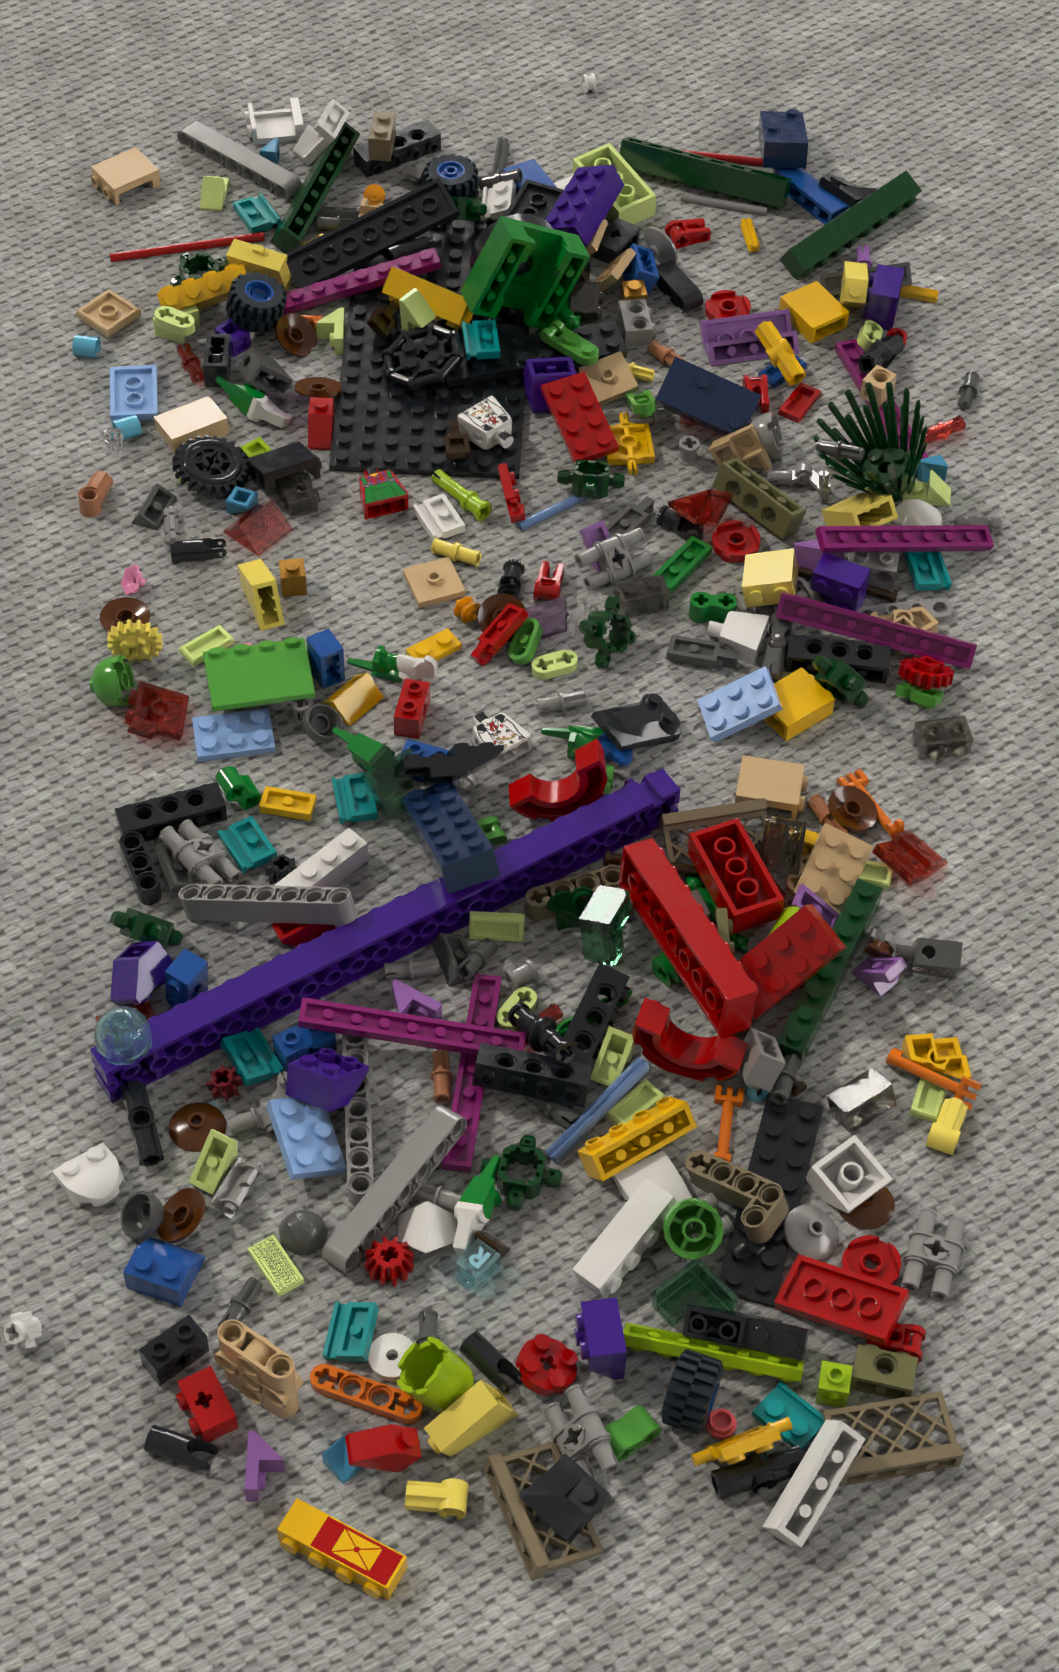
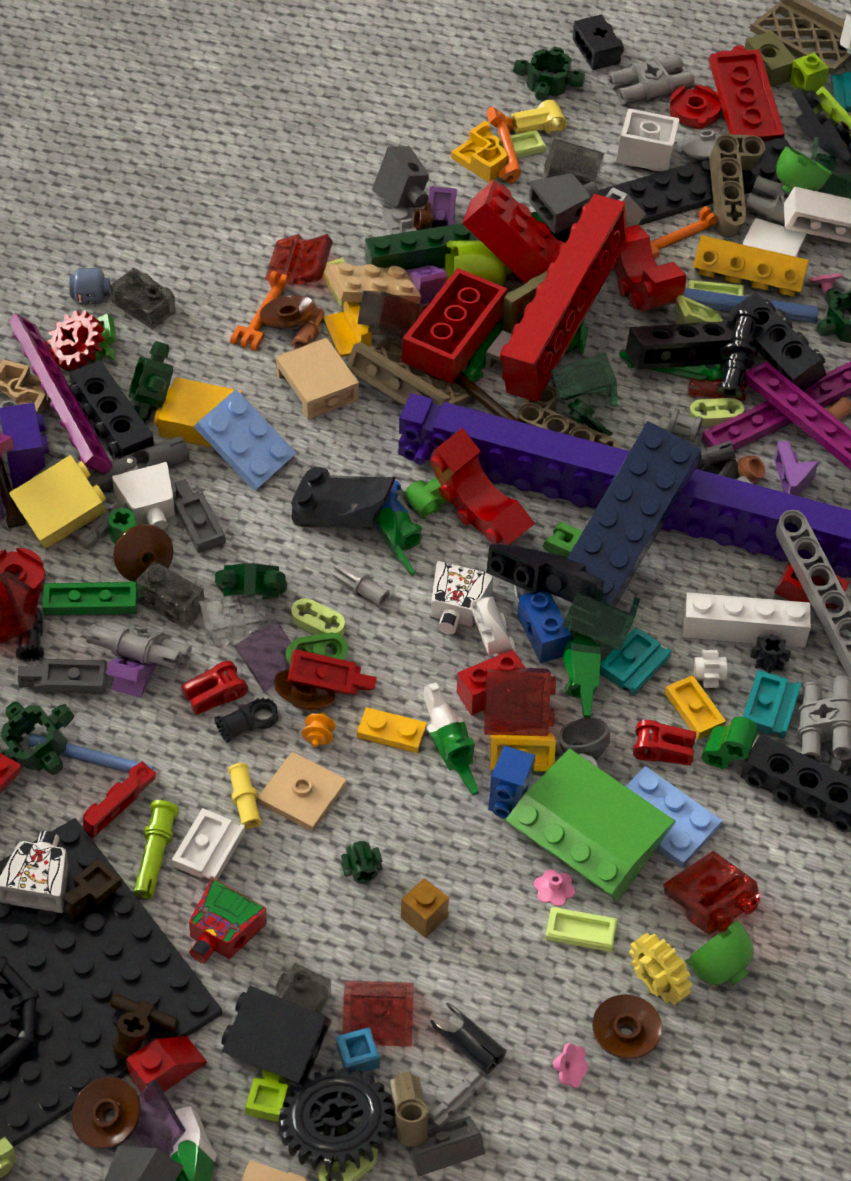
camera: 130 degrees left, 0 degrees up
light yellow slope [237,559,285,631] -> none
none -> sand blue head [69,268,111,304]
none -> dark brown piece [110,994,179,1060]
none -> reddish brown dish [113,524,174,583]
none -> dark green gear [341,841,383,883]
none -> dark tan piece [389,1072,428,1147]
none -> white slope [470,596,516,657]
none -> clear red plate [483,668,556,736]
none -> dark green piece [513,46,585,101]
none -> dark grey torso [529,173,599,235]
none -> black brick [572,14,624,70]
none -> red piece [633,720,696,766]
none -> white gear [694,650,727,688]
none -> nougat plate [738,456,765,484]
none -> bright pink plant [809,273,843,294]

